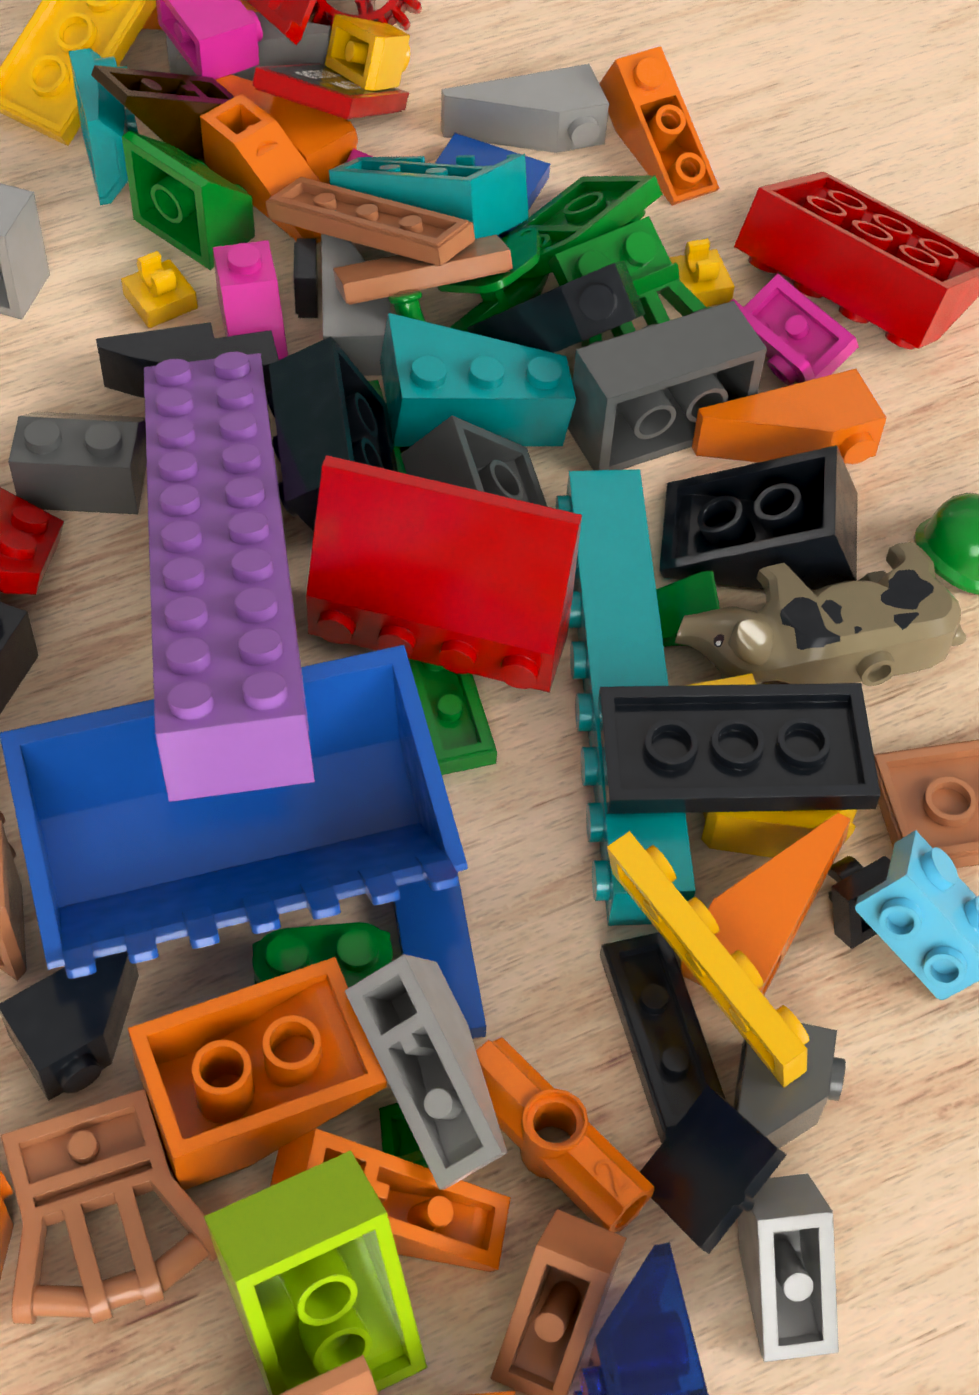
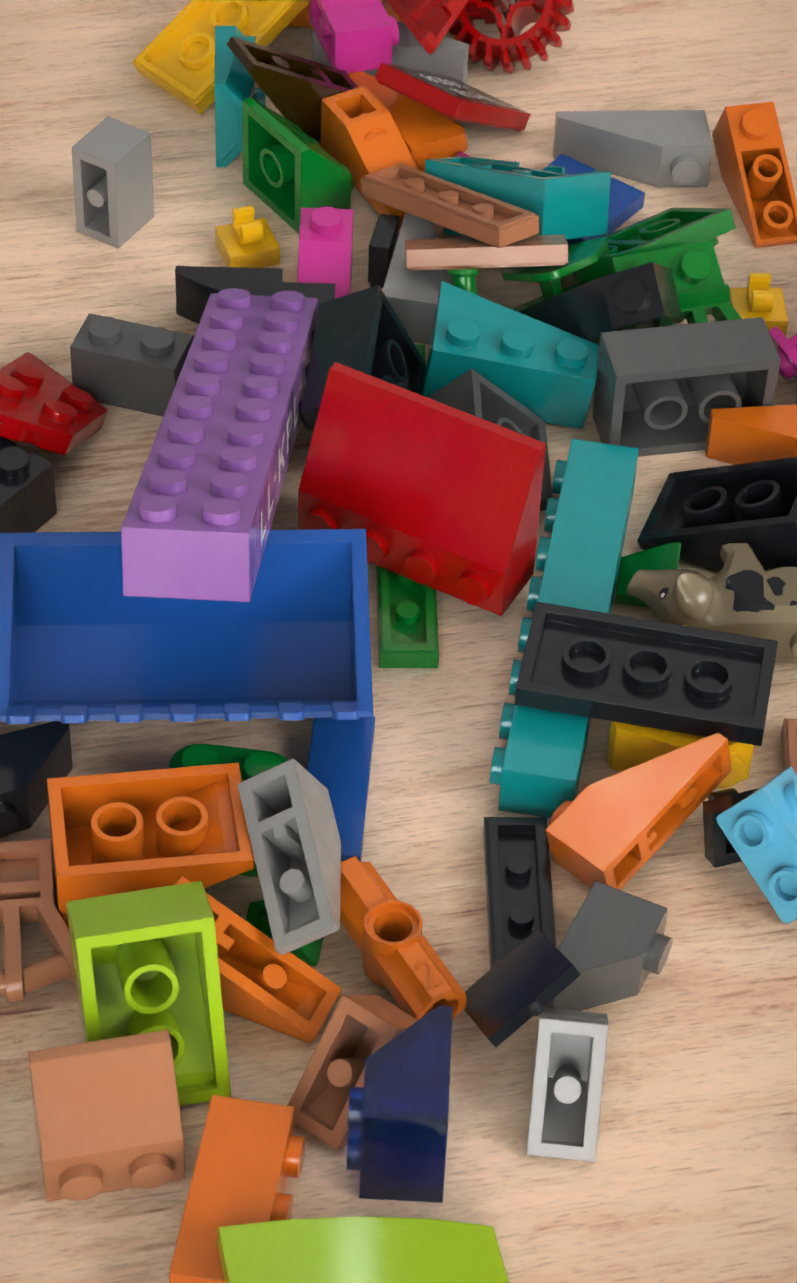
camera: 15 degrees right, 10 degrees down
yellow slope [325,14,410,91] -> none
yellow plate [607,831,809,1088] -> none

